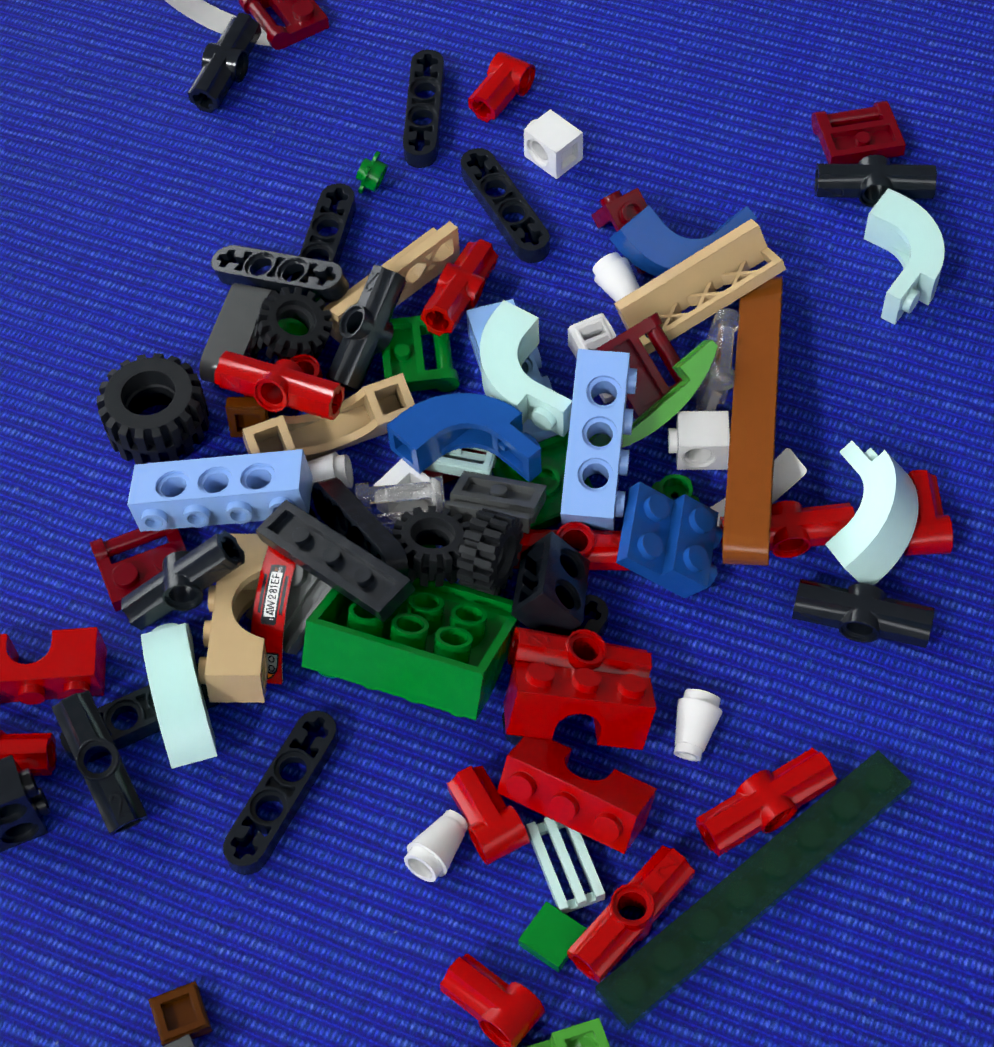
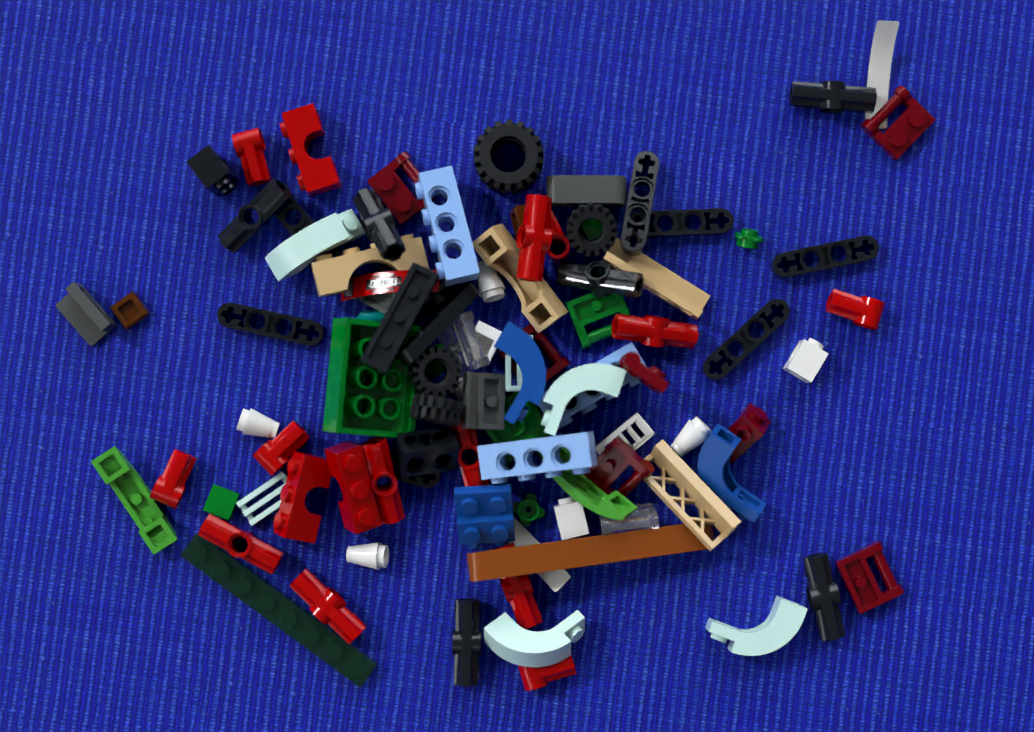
camera: 70 degrees right, 30 degrees up
none -> dark red plate [619,352,669,394]

